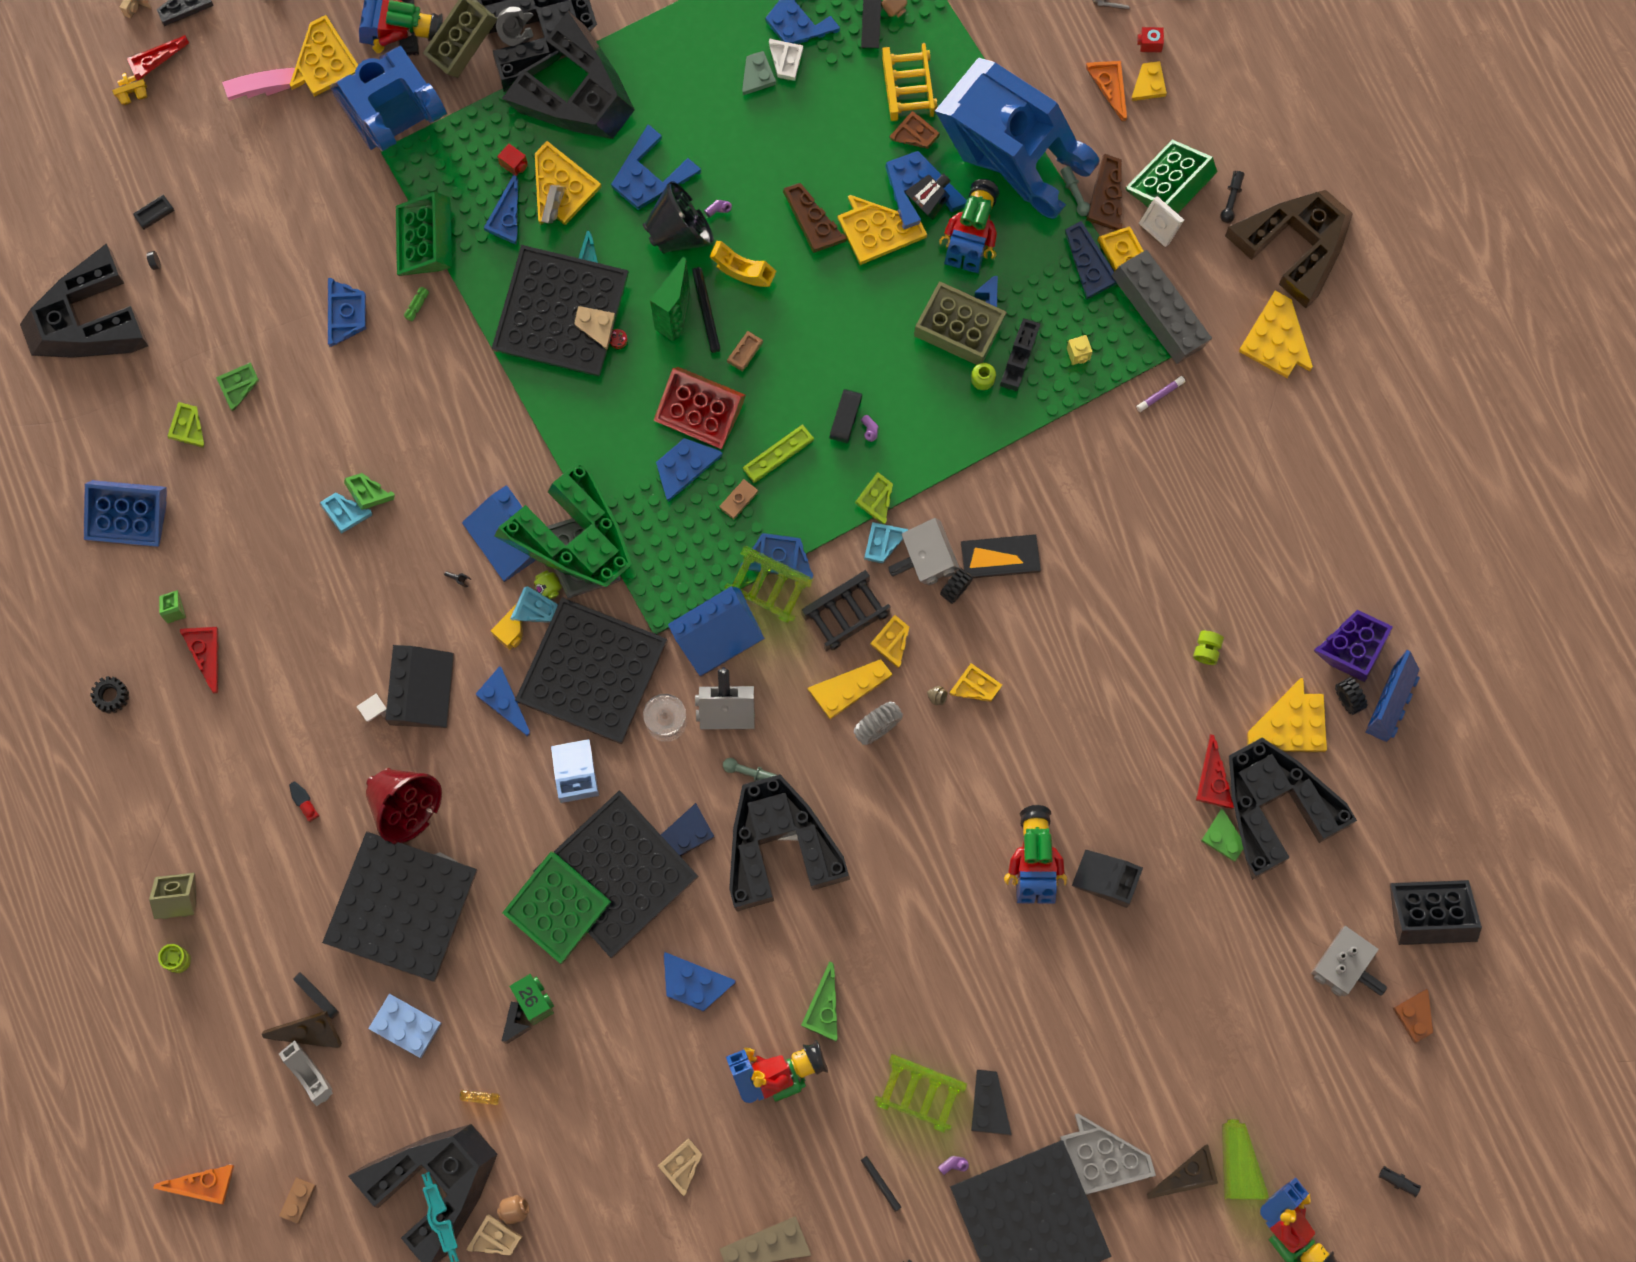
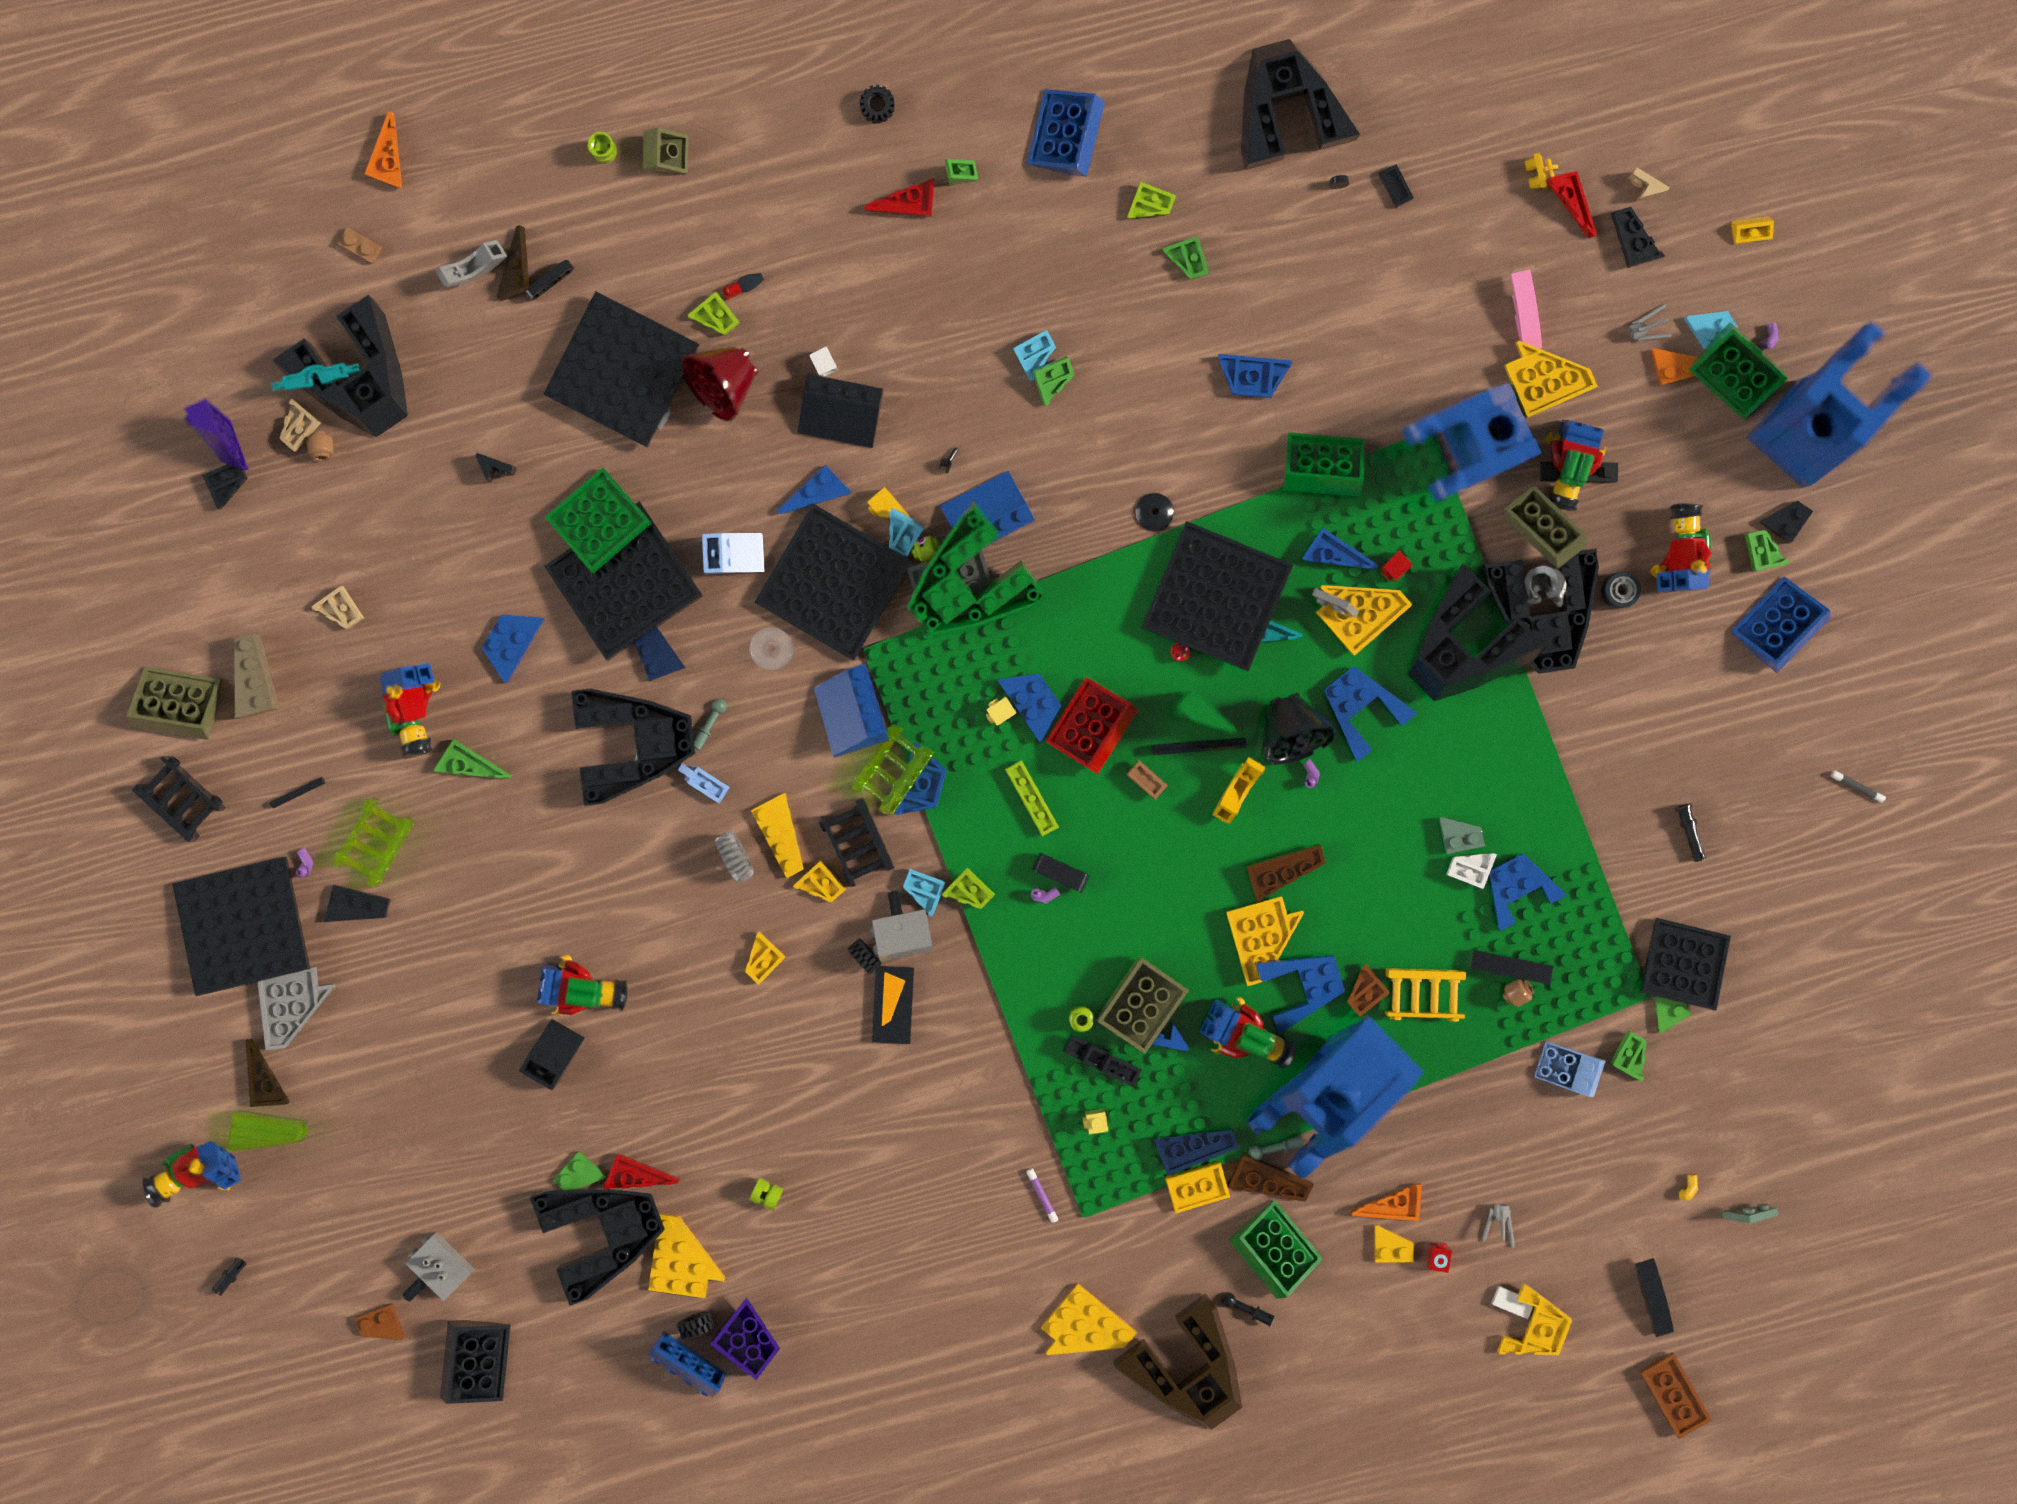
camera: 95 degrees right, 15 degrees up
light blue plate [368,994,442,1058] -> none
bright green axle [404,287,429,321] -> none
clear yellow axle [460,1089,500,1105] -> none
green brick [509,974,555,1026] -> none
tan wing [574,306,615,349] -> none
light grey piece [695,667,755,729] -> none
medium nougat plate [719,479,758,520] -> none
black torso [905,173,951,220] -> none
dark tan plate [927,686,948,705] -> none
dark grey brick [1111,250,1212,364] -> none
white plate [1139,196,1184,247] -> none
none -> light blue hinge [678,764,730,803]
none -> lime wing [687,292,740,335]
none -> light yellow brick [986,697,1016,726]
none -> black dish [1135,493,1174,531]

